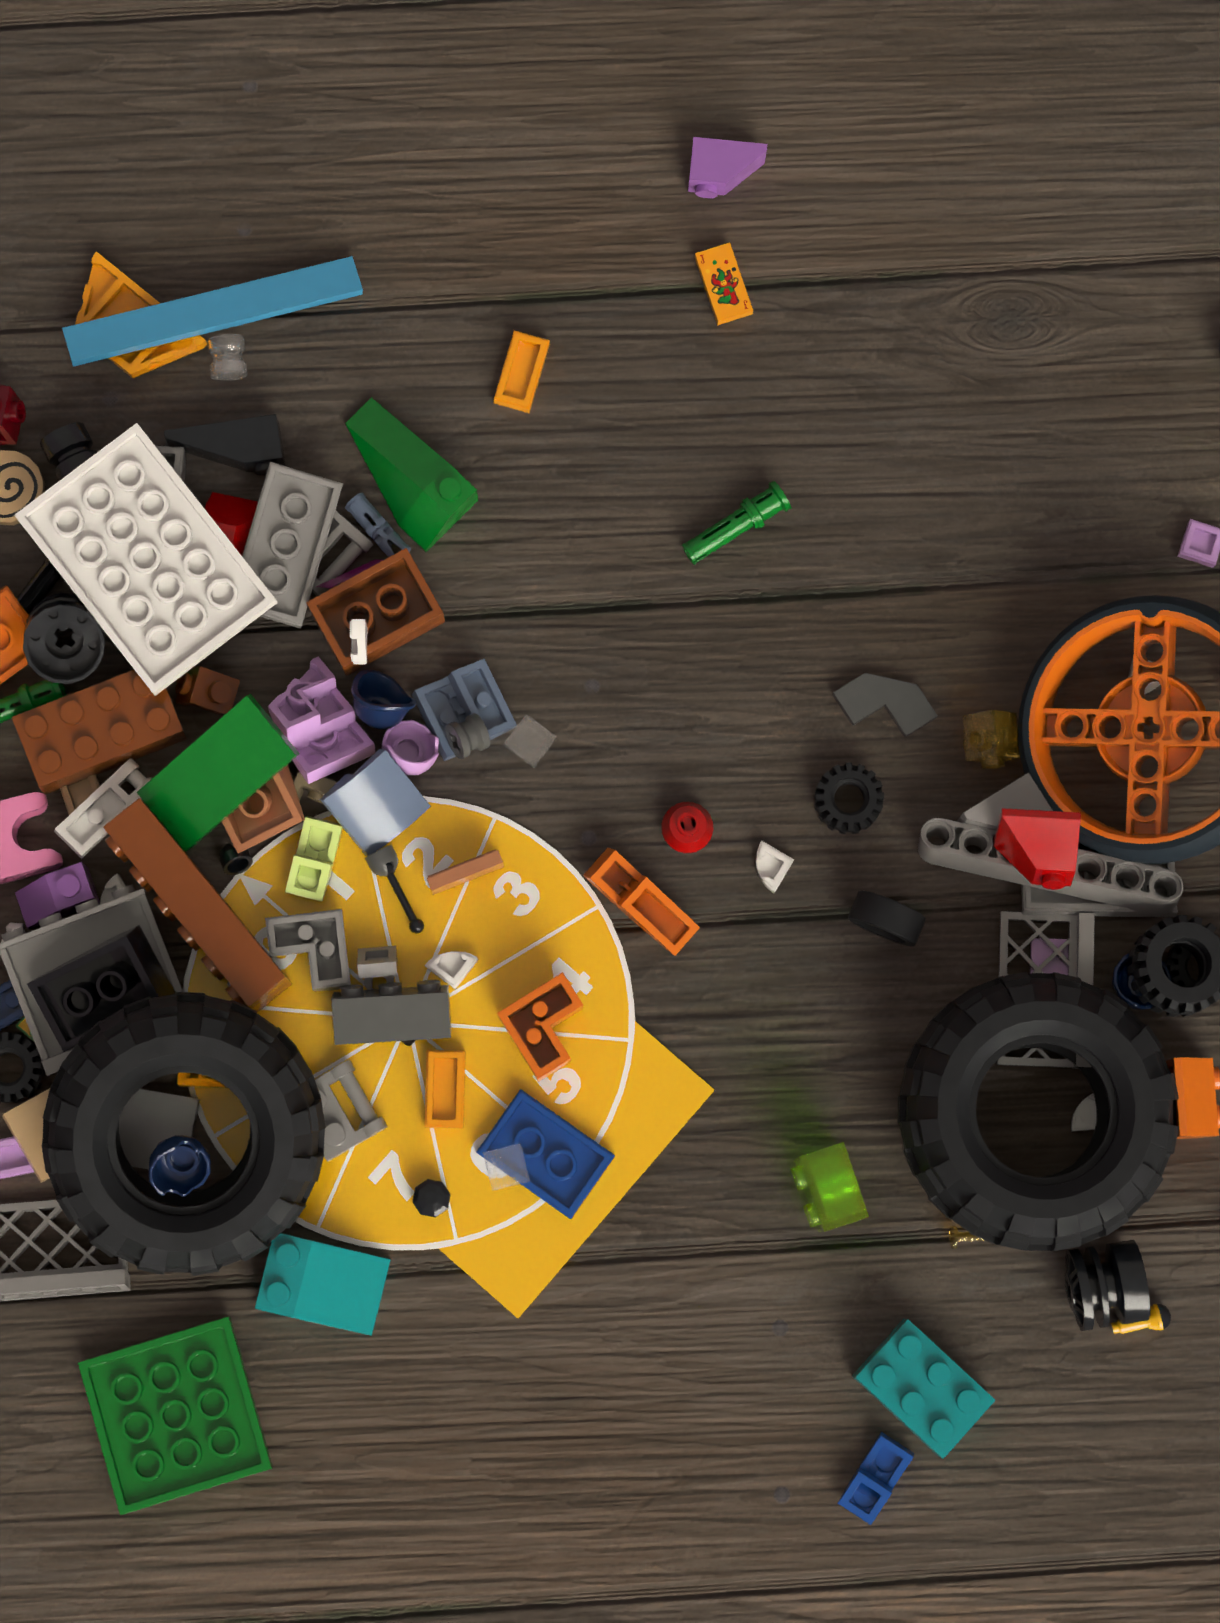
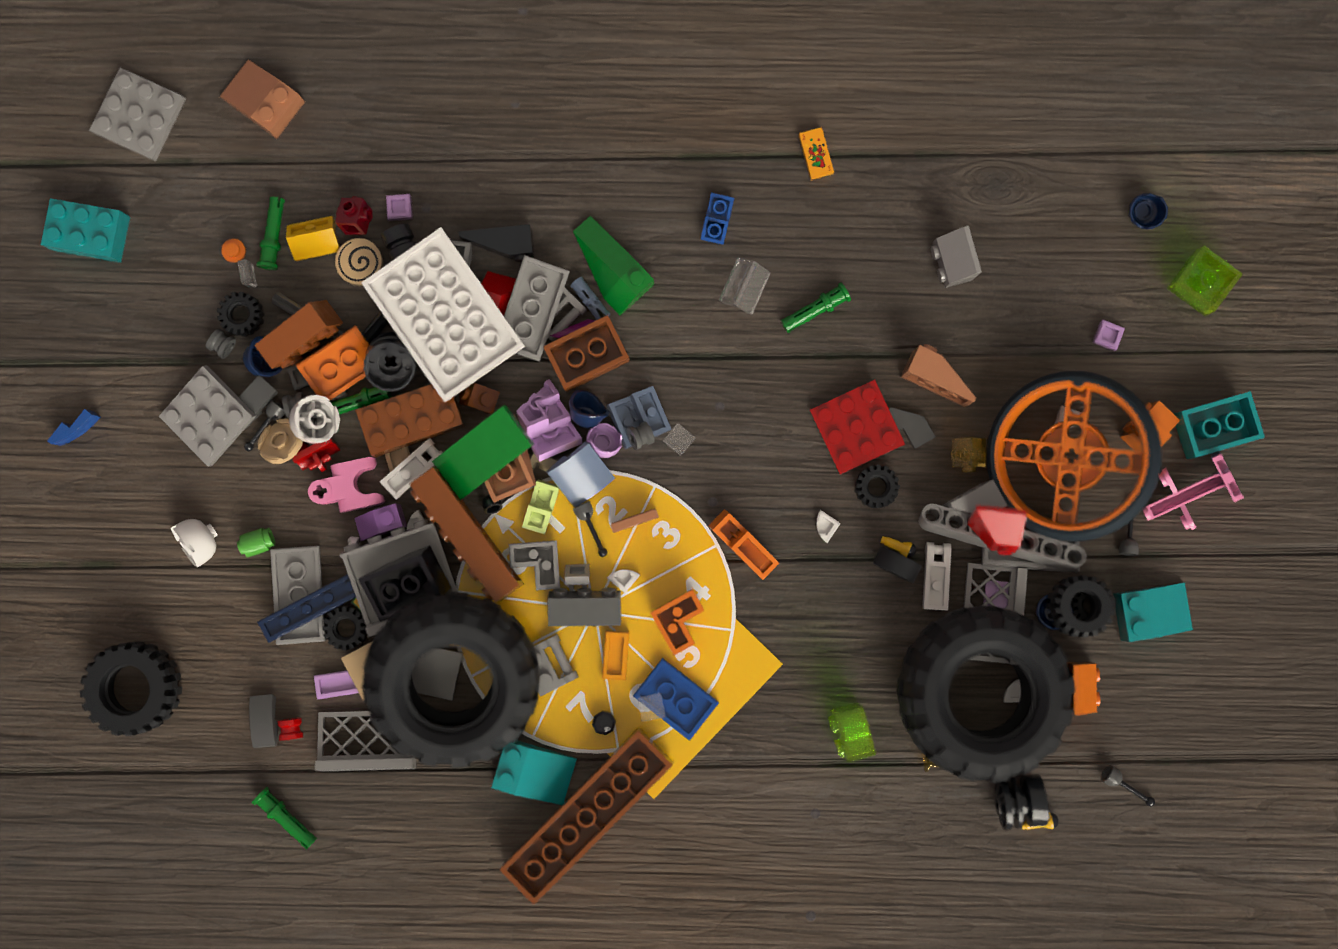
camera: 10 degrees right, 5 degrees up
dark azure tile [62,256,363,367] -> none
light orange wing [75,251,207,378] -> none
green plate [78,1316,273,1515] -> none
dark blue hair [149,1135,211,1197] -> none
clear wheel [207,334,248,381] -> none
white tile [350,619,368,664] -> none
light orange tile [493,330,550,413] -> none
red cone [661,802,713,853] -> none
medium lavender slope [688,137,767,198] -> none
blue slope [838,1432,914,1525] -> none
teal brick [852,1318,996,1459] -> none
none -> lavender tile [386,194,413,221]
none -> dark orange brick [500,727,673,905]
none -> blue slope [700,193,734,245]
none -> clear panel [719,257,770,315]
none -> red plate [810,380,905,474]
none -> yellow piece [880,536,916,558]
none -> nougat slope [901,344,976,407]
none -> white plate [922,542,951,611]
none -> light grey slope [931,226,982,288]

